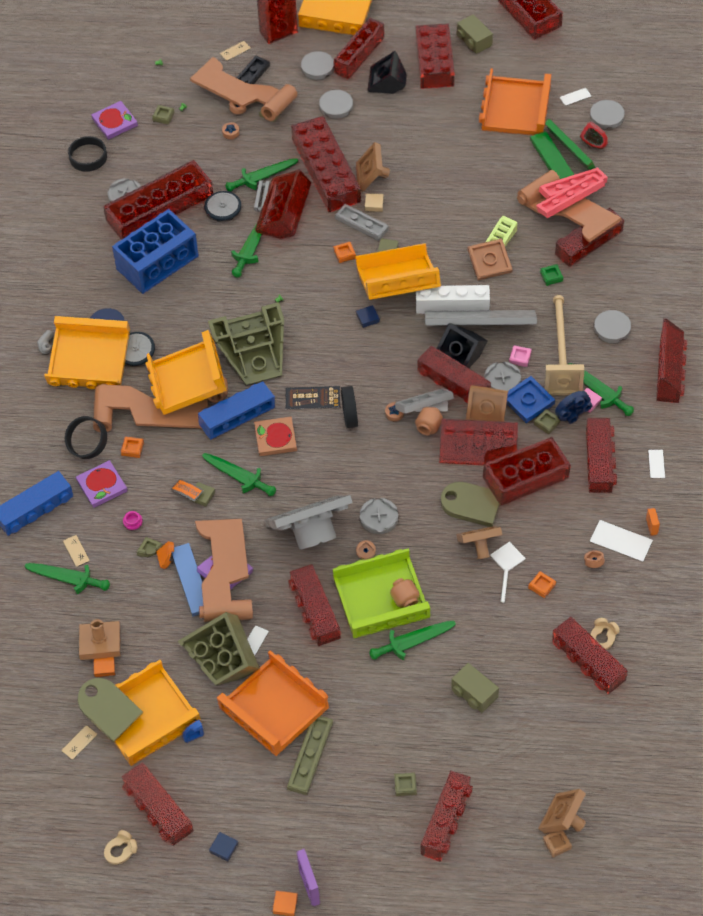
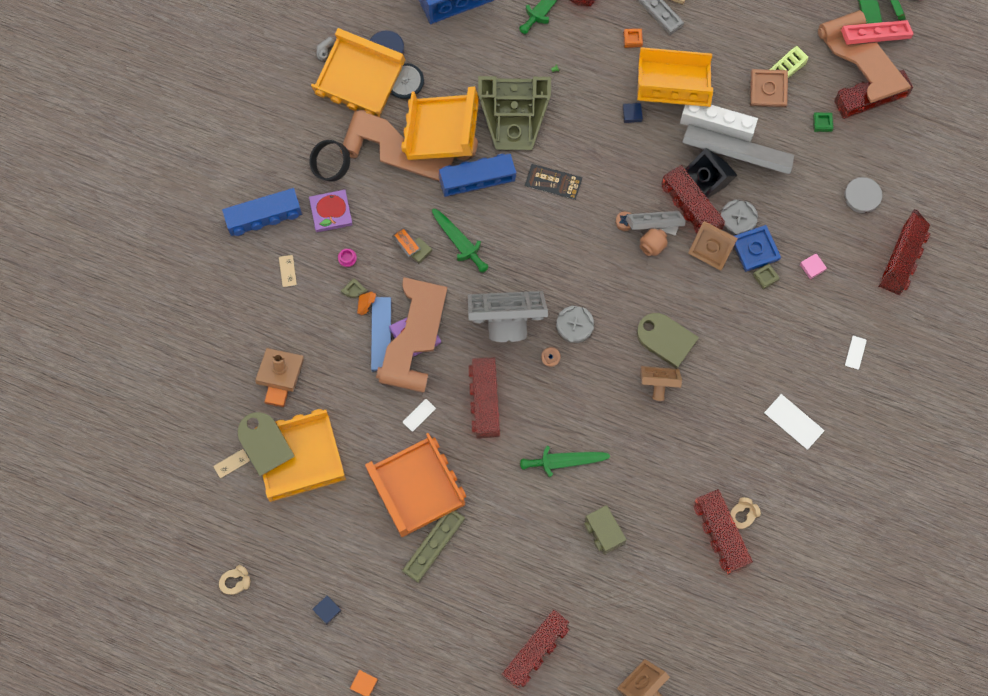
camera: 15 degrees right, 15 degrees up
green sword [25,563,110,594] -> none
orange tile [121,436,144,458] -> none
clear red brick [122,762,193,846] -> none
olive wedge [177,612,260,686] -> none
blue tile [182,720,204,743] -> none
tile [254,416,297,457] -> none
medium lavender tile [297,849,320,906] -> none
lime panel [332,548,430,639] -> none
black tyre [341,386,358,429] -> none
olive tile [377,238,399,252] -> none
nougat head [390,578,420,608] -> none
olive tile [394,773,417,796] -> none
clear red slope [439,419,518,467] -> none
clear red brick [482,437,571,506] -> none
white piece [490,542,526,603] -> none
bright pink tile [509,345,532,367] -> none
orange tile [528,571,556,599] -> none
coral plate [536,173,605,218] -> none
tan tile [544,295,584,396] -> none
dark blue tile [555,391,593,424] -> none
green sword [569,363,634,416] -> none
nougat tile [584,550,605,568] -> none
clear red brick [586,418,617,493] -> none
orange tile [646,508,660,536] -> none

